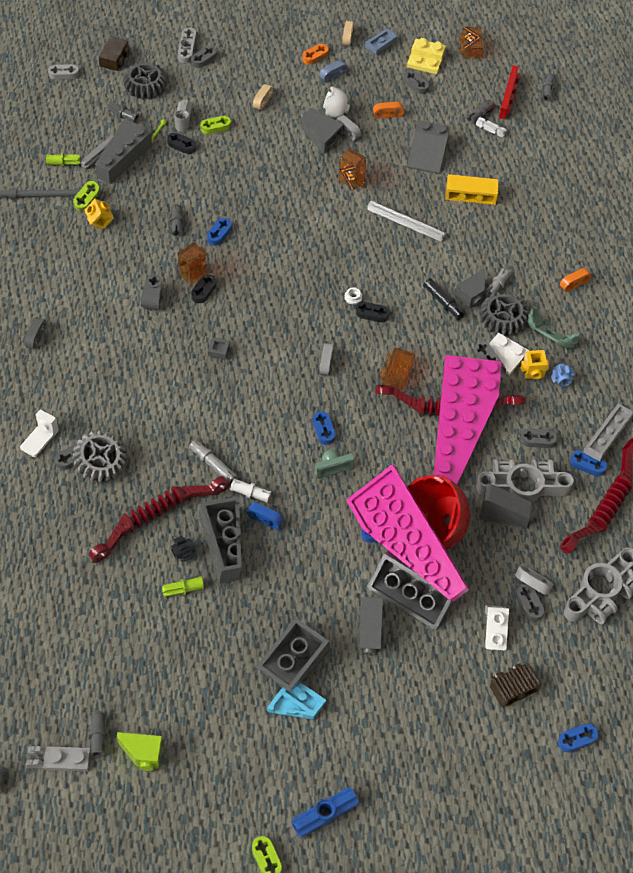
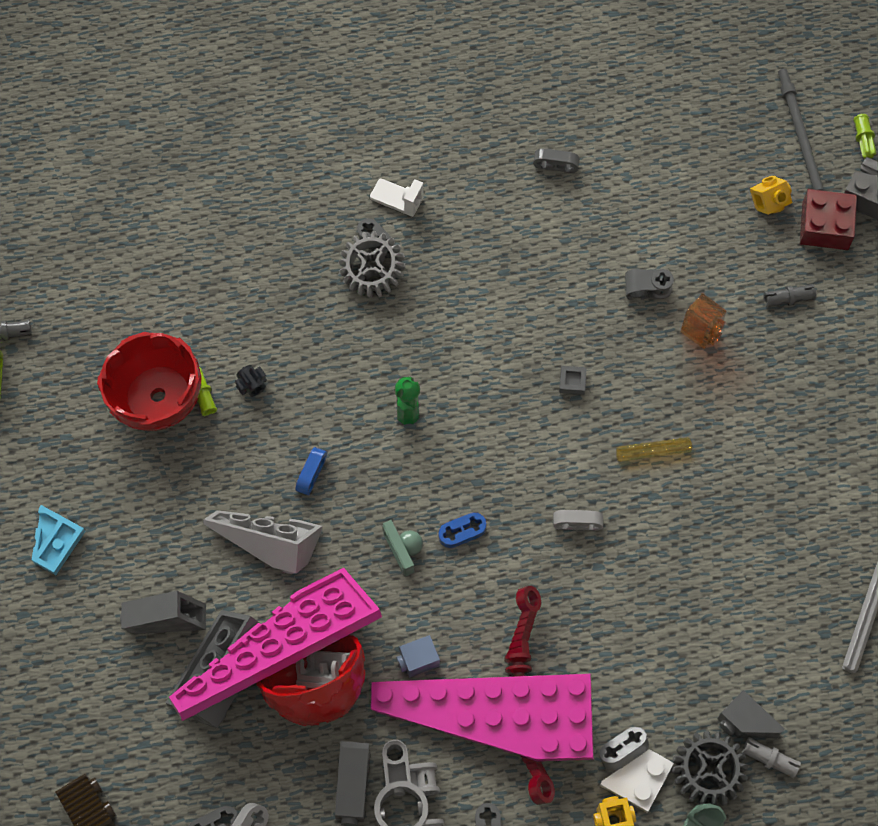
camera: 85 degrees right, 10 degrees up
lime beam [73,181,100,211] -> none
dark red piece [89,476,230,563] -> none
light grey pin [189,439,238,485] -> none
black beam [191,274,216,303] -> none
dark grey wedge [199,496,242,584] -> none
blue beam [207,218,232,245] -> none
white pin [230,478,271,503] -> none
dark grey slope [256,617,331,692] -> none
white plate [345,288,362,305] -> none
black beam [356,302,389,323] -> none
clear orange brick [380,347,415,391] -> none
black pin [423,278,466,320] -> none
white bracket [485,605,509,650] -> none
none -> red piece [97,332,202,431]
none -> light grey wedge [204,510,322,574]
none -> light grey hinge [296,650,350,688]
none -> green piece [394,377,421,425]
none -> sand blue brick [396,635,440,678]
none -> clear yellow axle [616,437,692,462]
none -> dark red brick [800,189,857,250]

